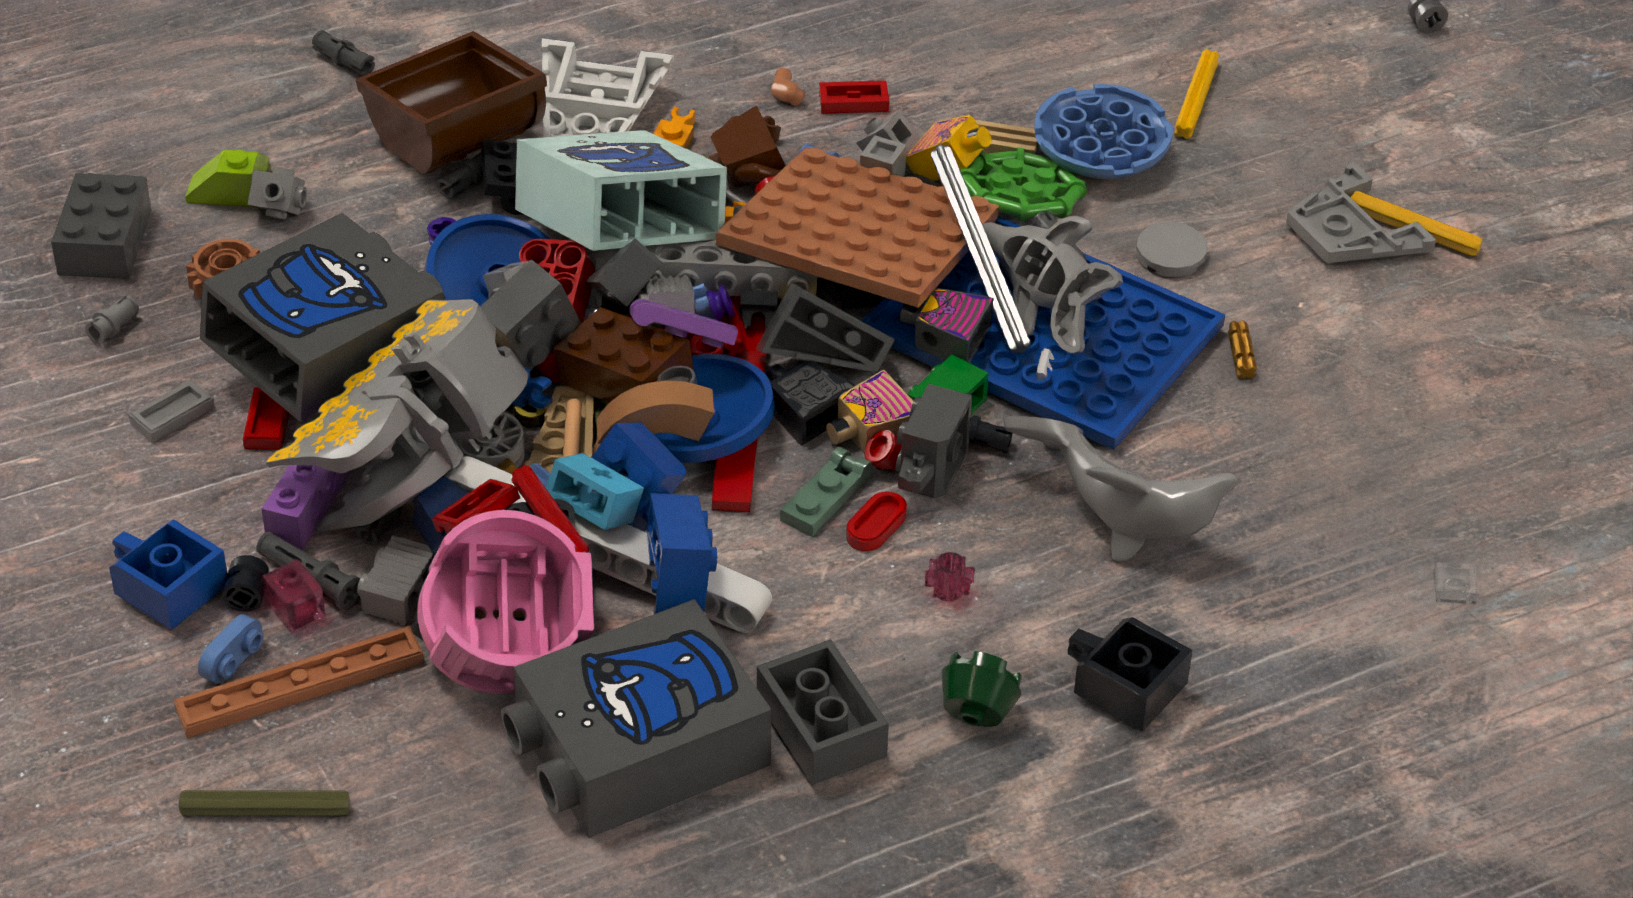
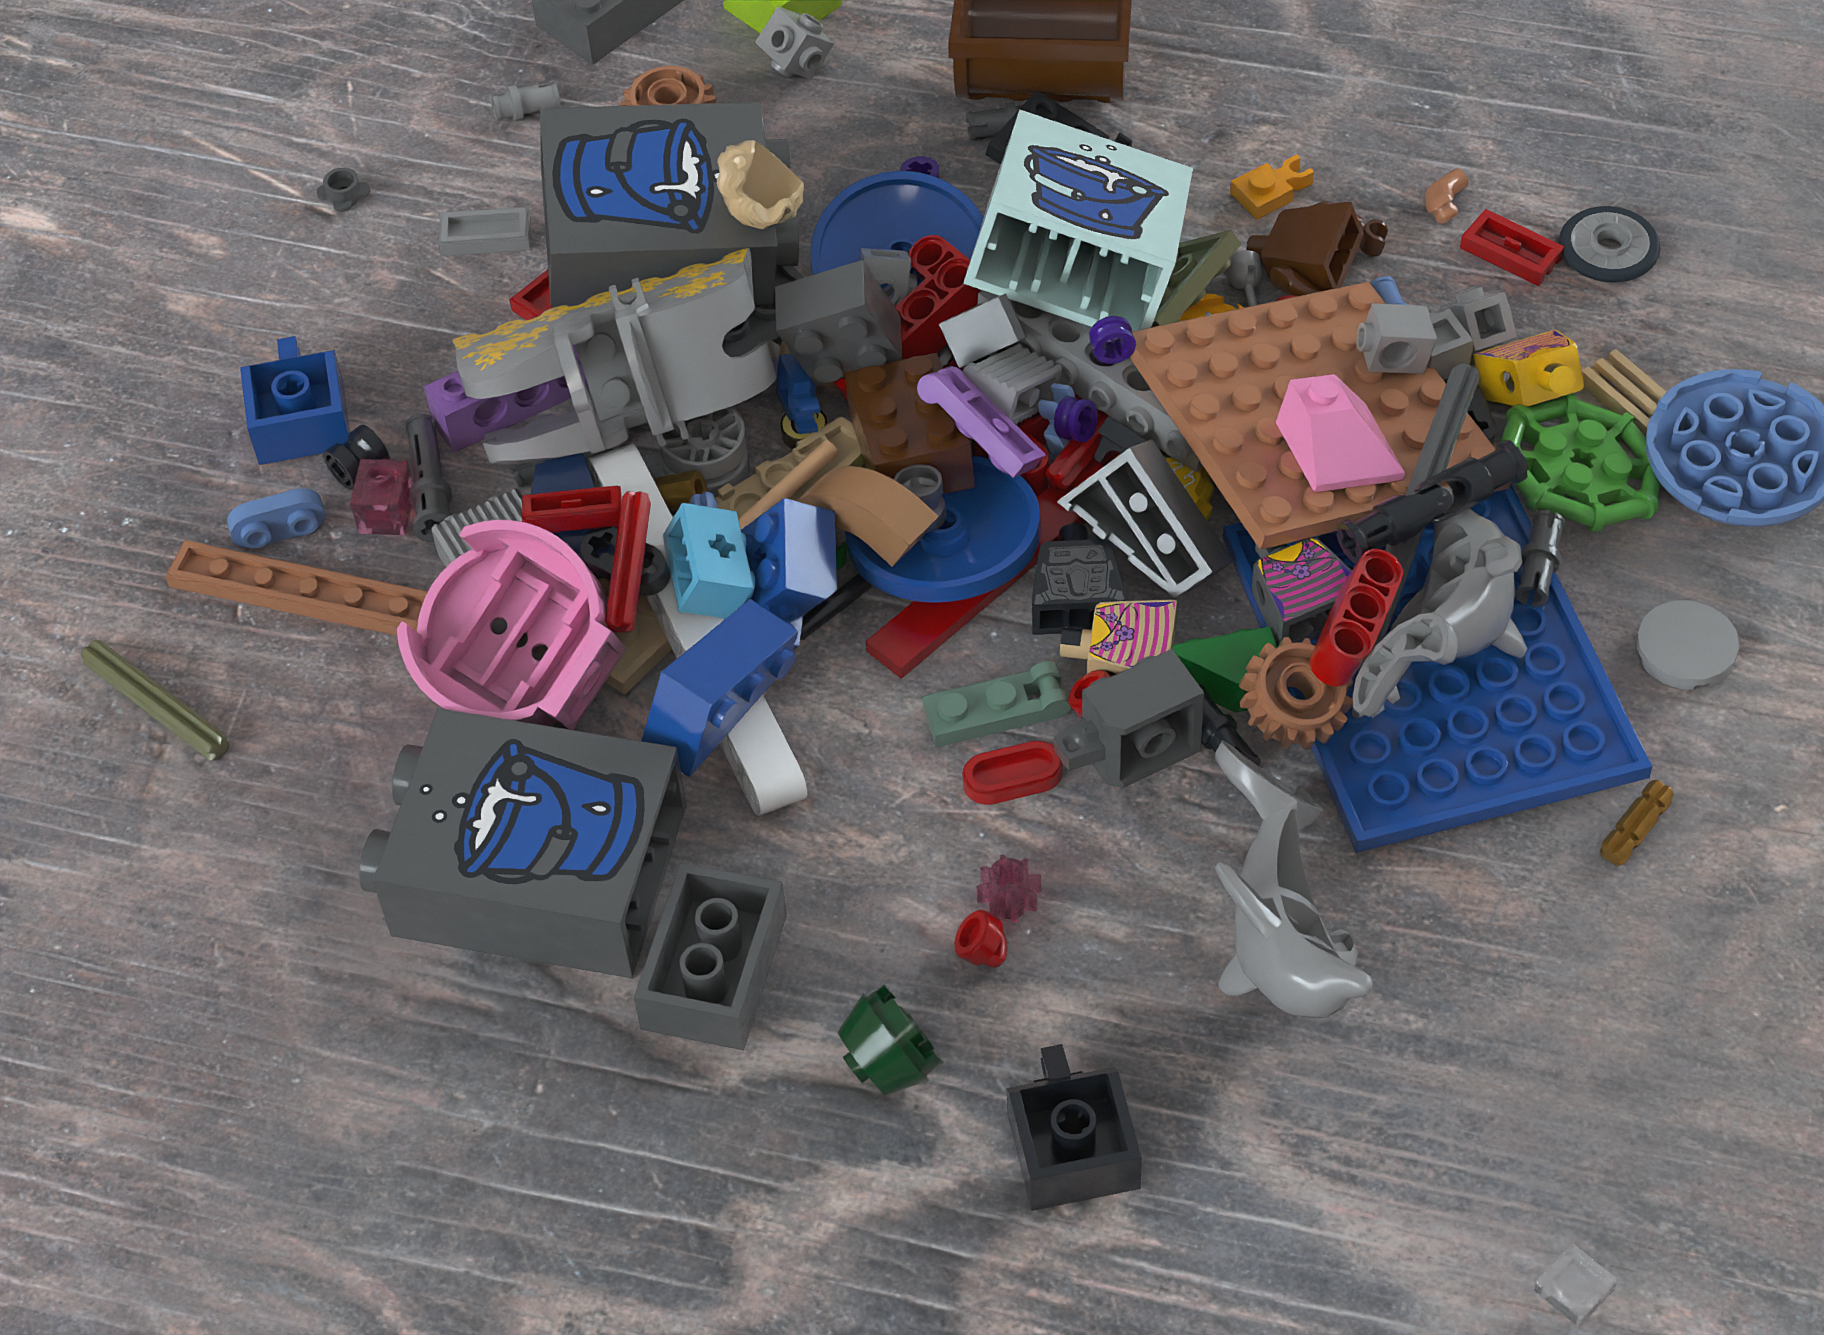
camera: 45 degrees right, 10 degrees up
white wedge [542,38,674,137] -> none
none -> dark grey plate [317,168,370,212]
none -> tan hair [717,140,804,230]
none -> red tile [954,910,1008,968]
none -> dark purple bush [1089,316,1136,364]
none -> nougat gear [1239,637,1353,750]
none -> bright pink slope [1276,374,1405,492]
none -> red beam [1310,549,1403,687]
none -> black piece [1337,440,1528,564]
none -> light grey brick [1356,303,1437,374]
none -> wheel [1559,206,1661,283]

